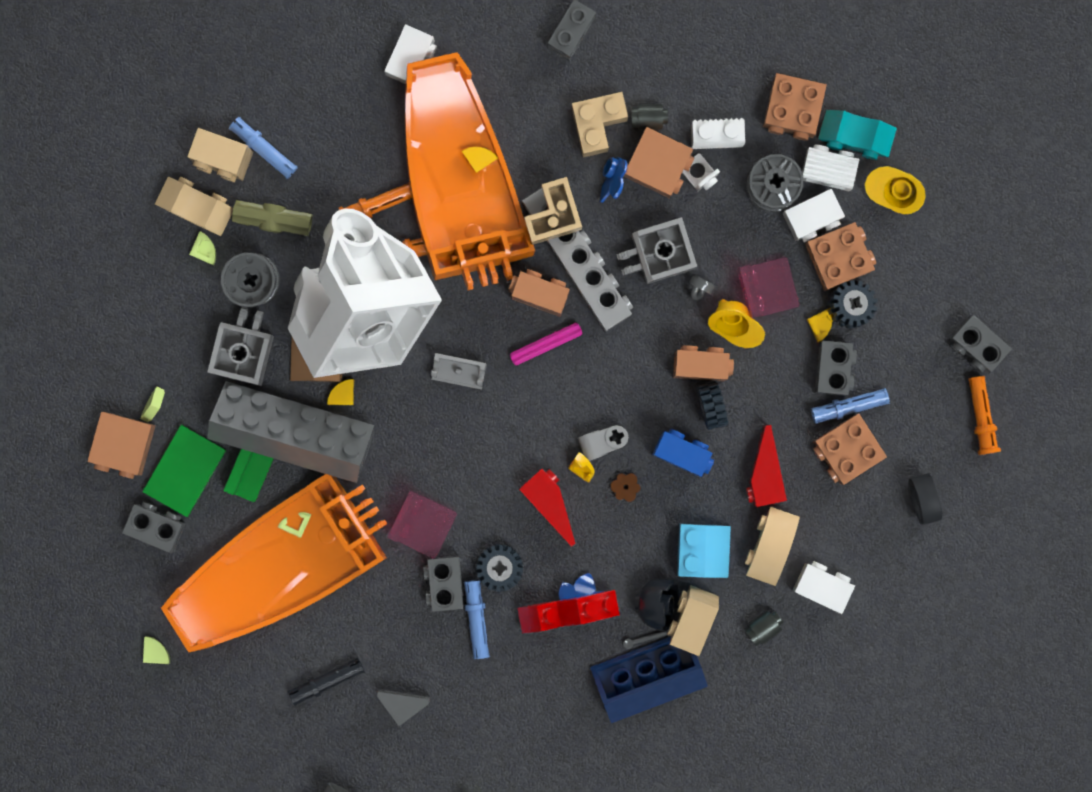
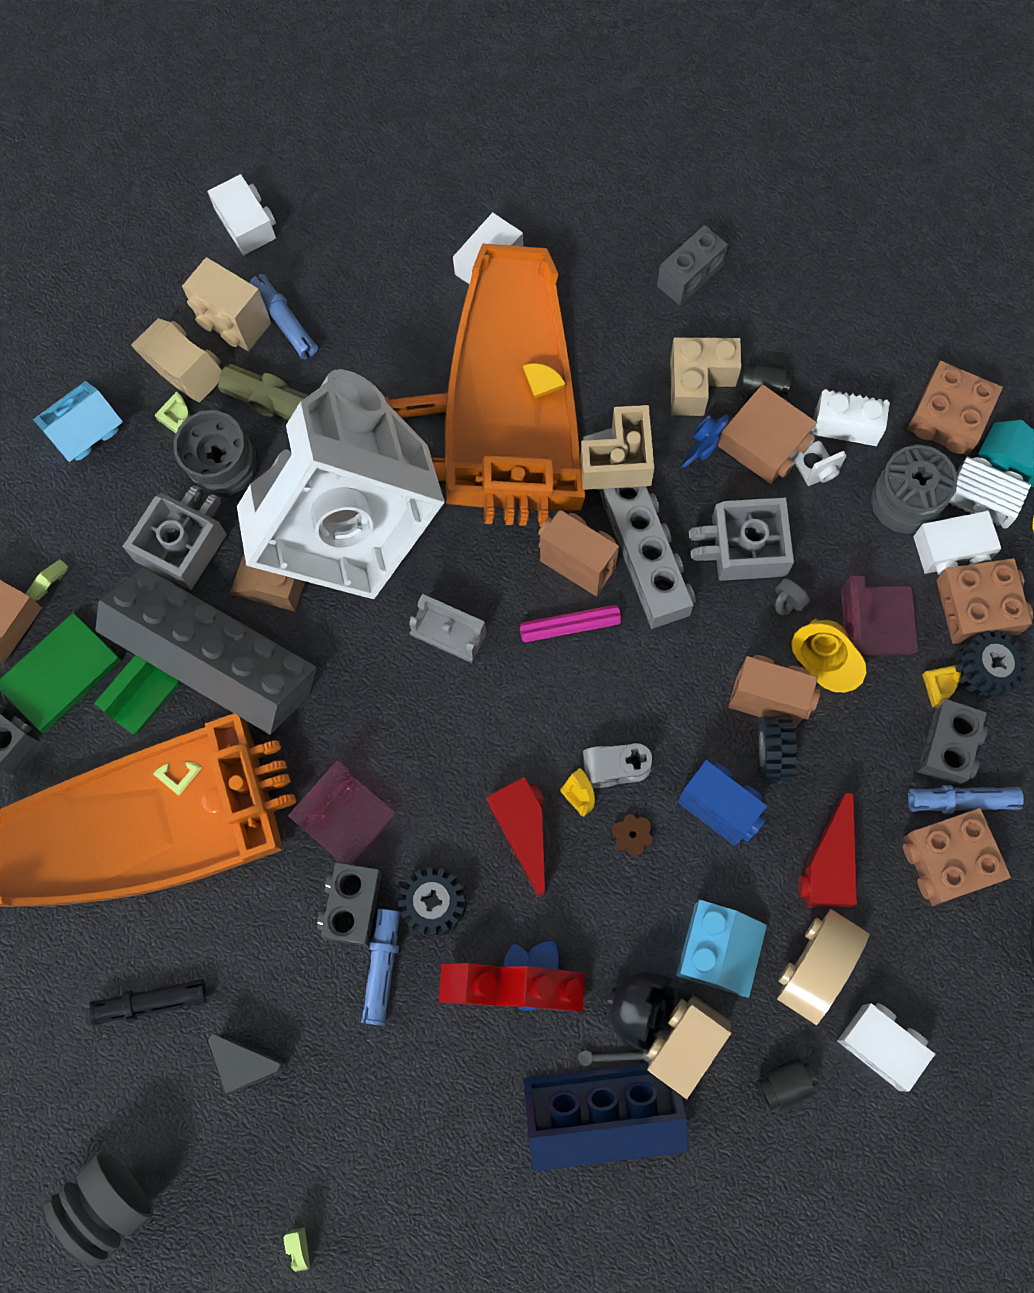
camera: 20 degrees right, 15 degrees down
yellow tile [327,379,354,405] -> none
none -> medium azure slope [33,381,123,462]
none -> white brick [208,174,276,255]

